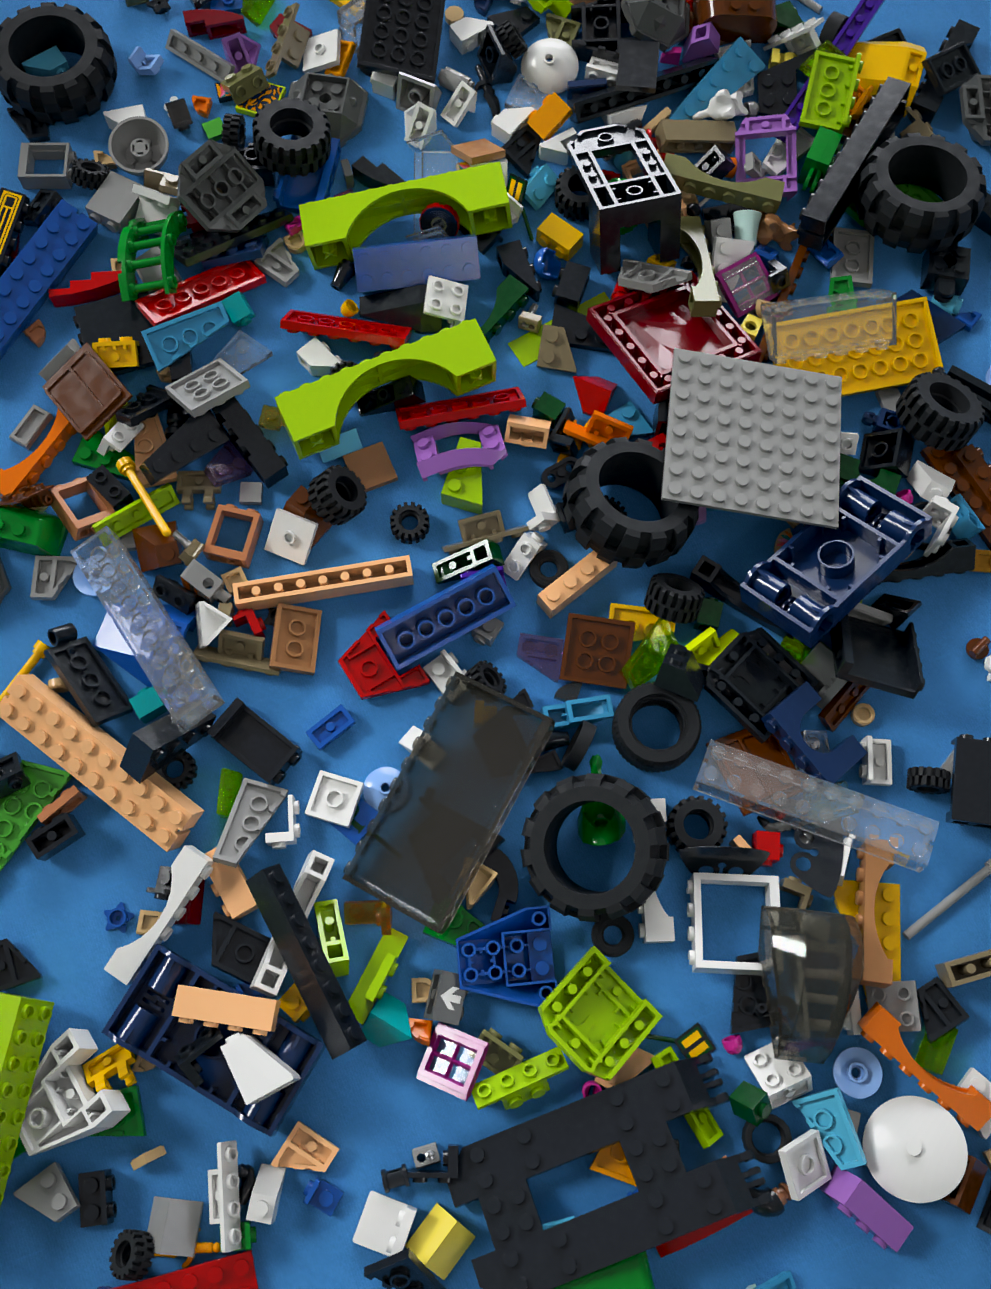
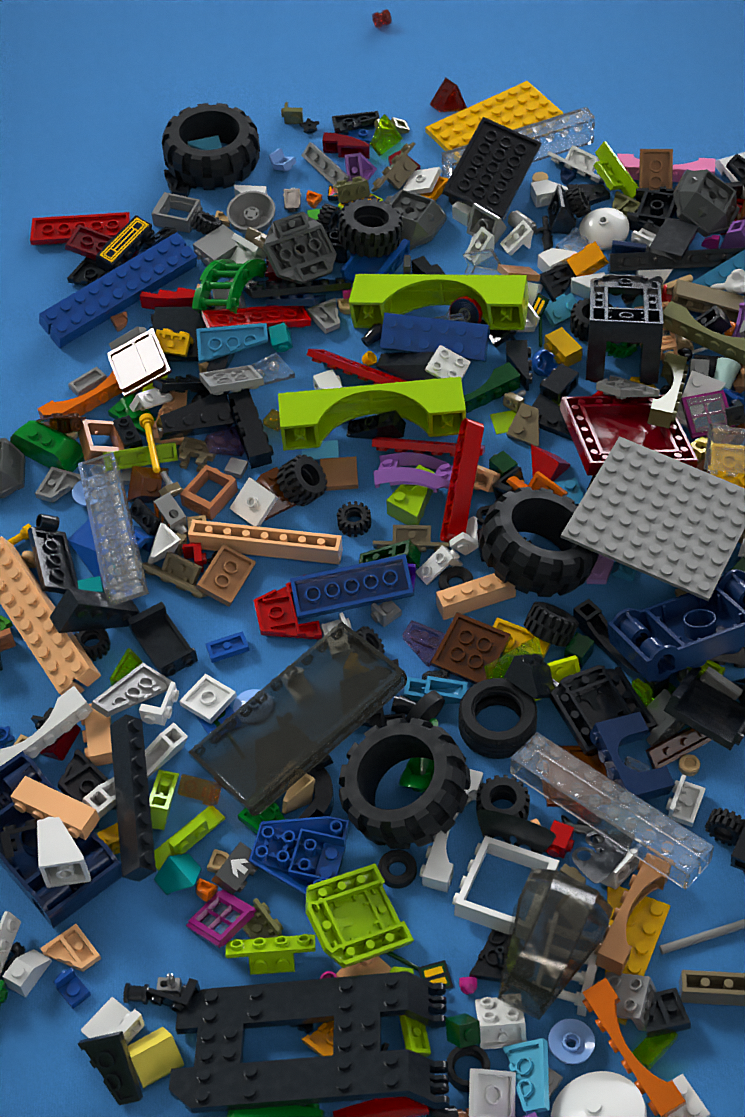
camera: 25 degrees right, 20 degrees down
none -> red beam [440,418,484,543]

